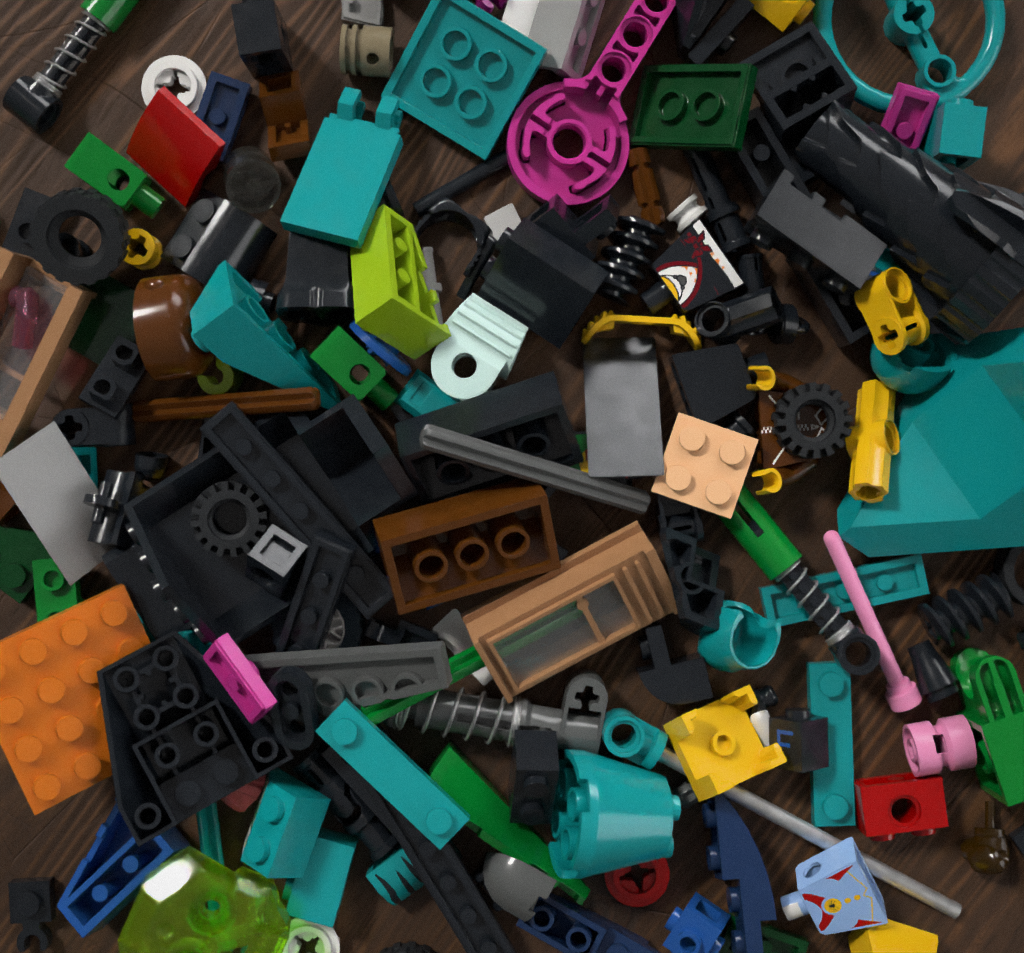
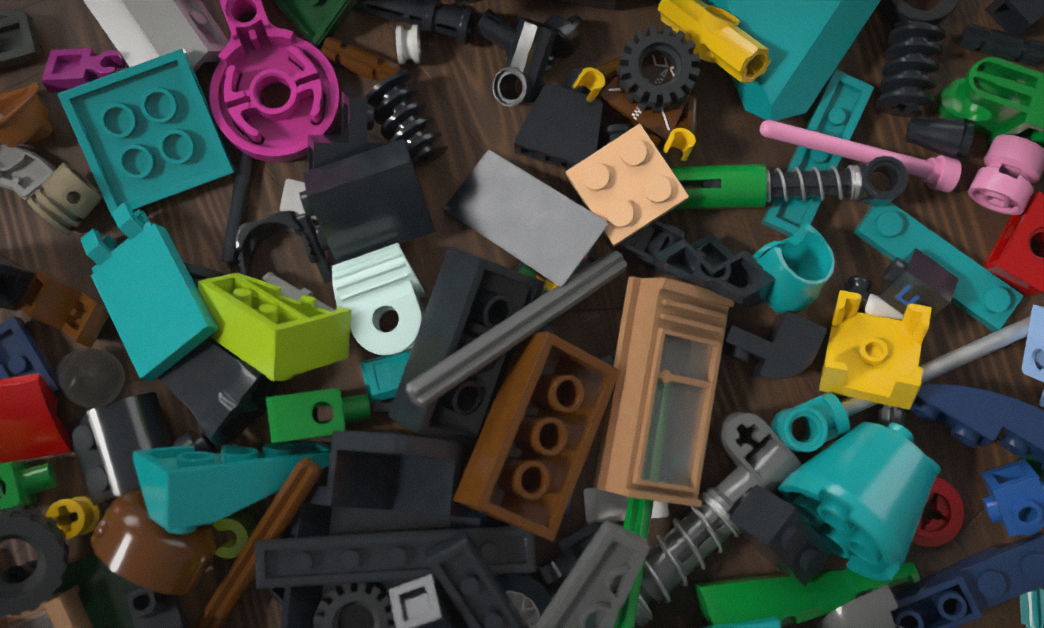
camera: 45 degrees left, 5 degrees down
blue wheel [349,319,412,377] -> none
yellow piece [581,310,702,350] -> none
torso [638,219,744,316] -> none

